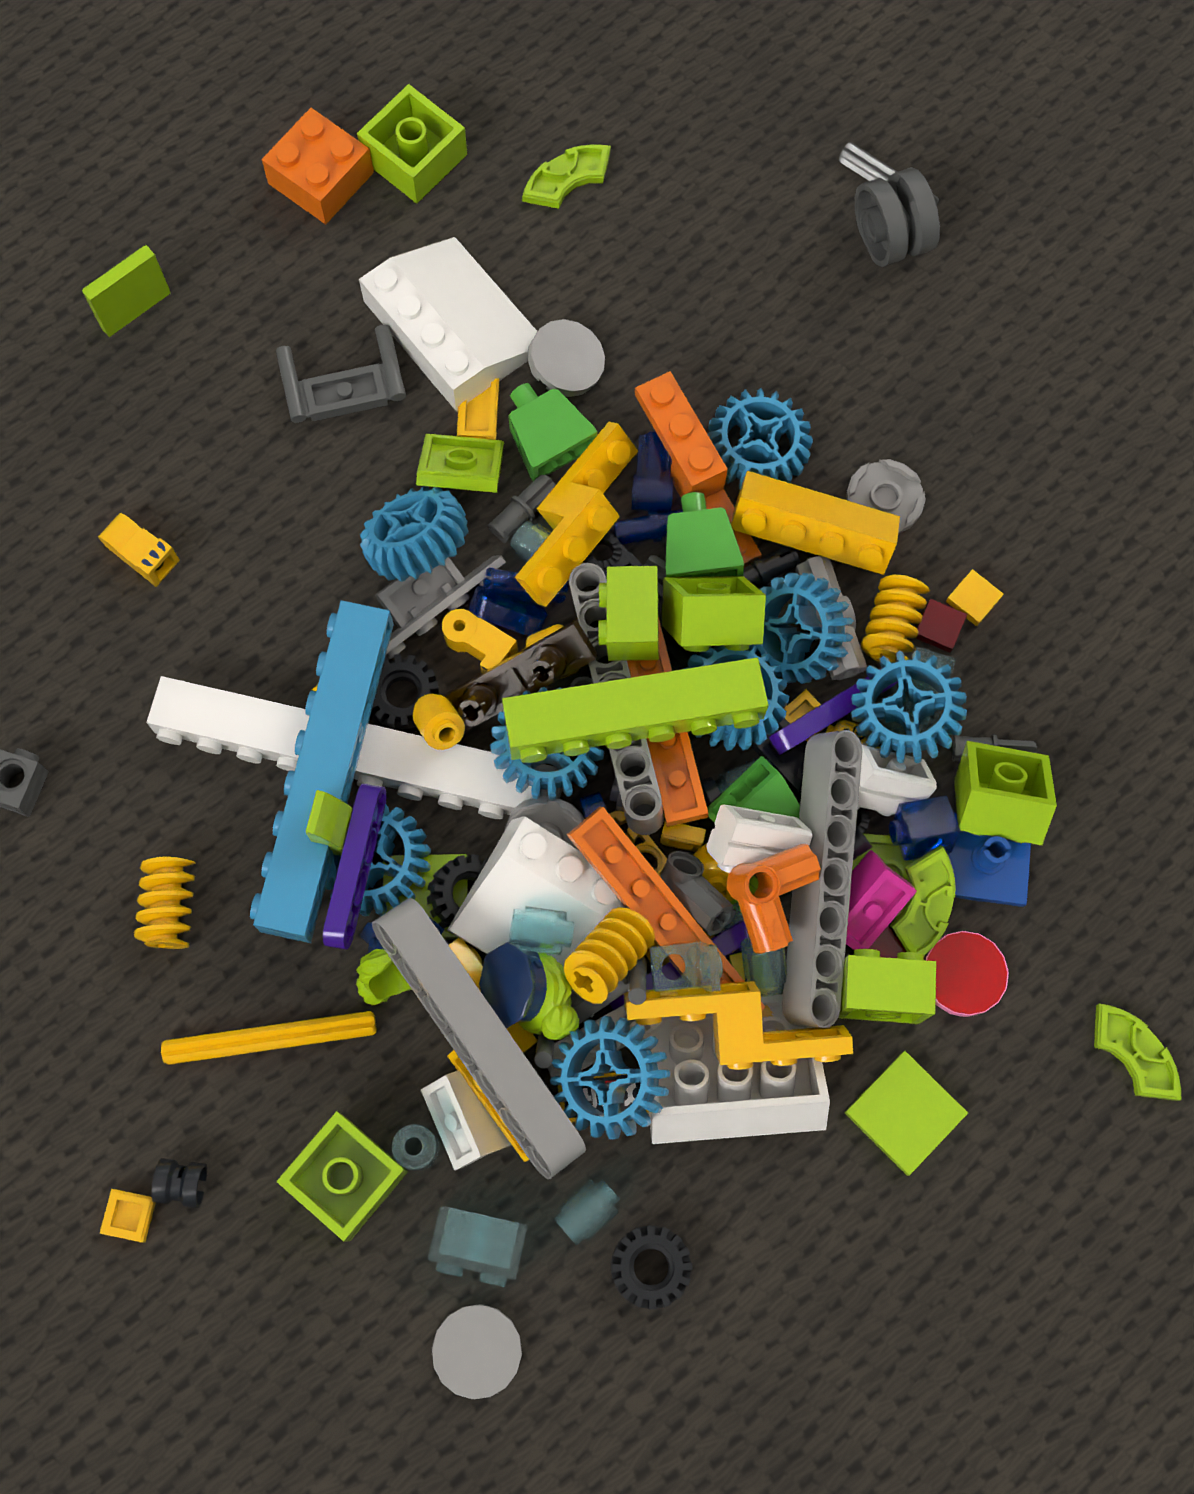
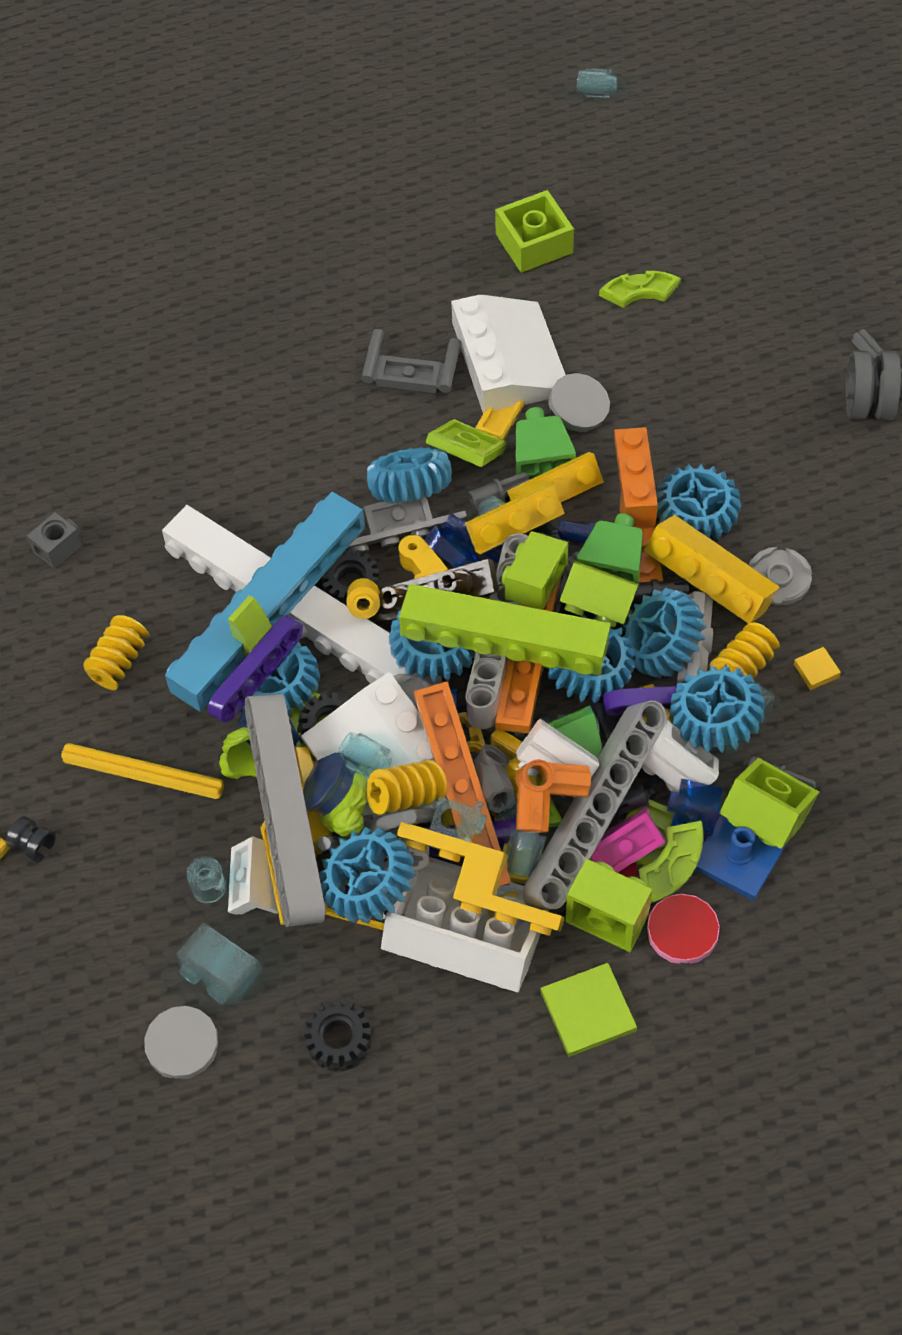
camera: 30 degrees right, 15 degrees down
lime tile [82,245,171,337] -> none
yellow leg [98,513,180,587] -> none
orange brick [261,108,374,225] -> none
lime brick [276,1111,408,1242] -> none
clear light blue brick [554,1179,620,1245] -> none
clear blue piece [631,432,673,513] -> none
dark red tile [915,599,968,653] -> none
lime tile [1094,1004,1181,1101] -> none

